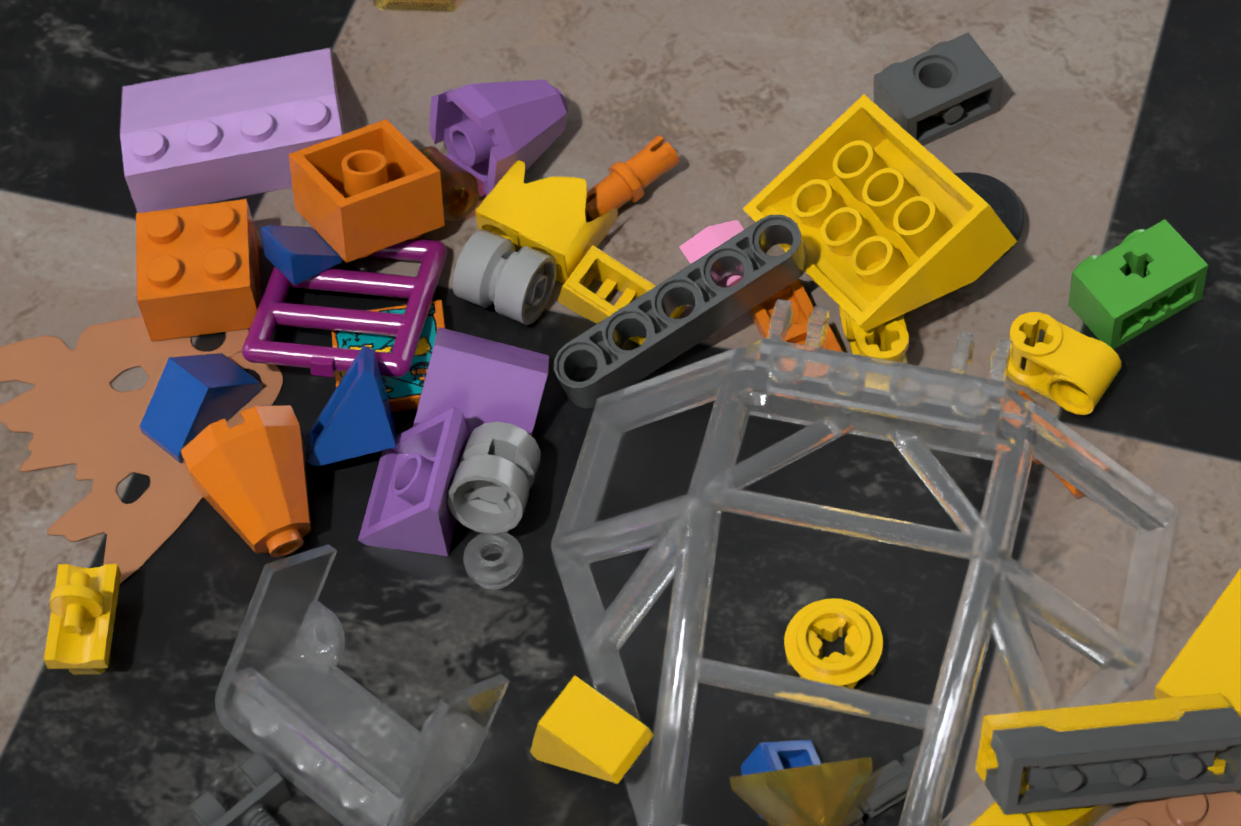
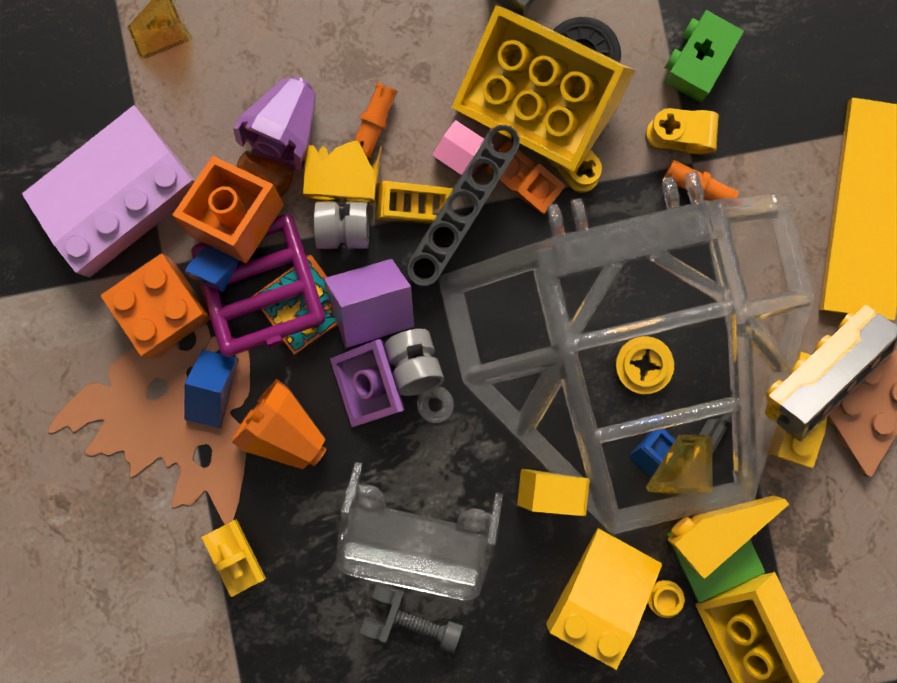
camera: 35 degrees left, 30 degrees up
blue slope [306,345,396,467] -> none

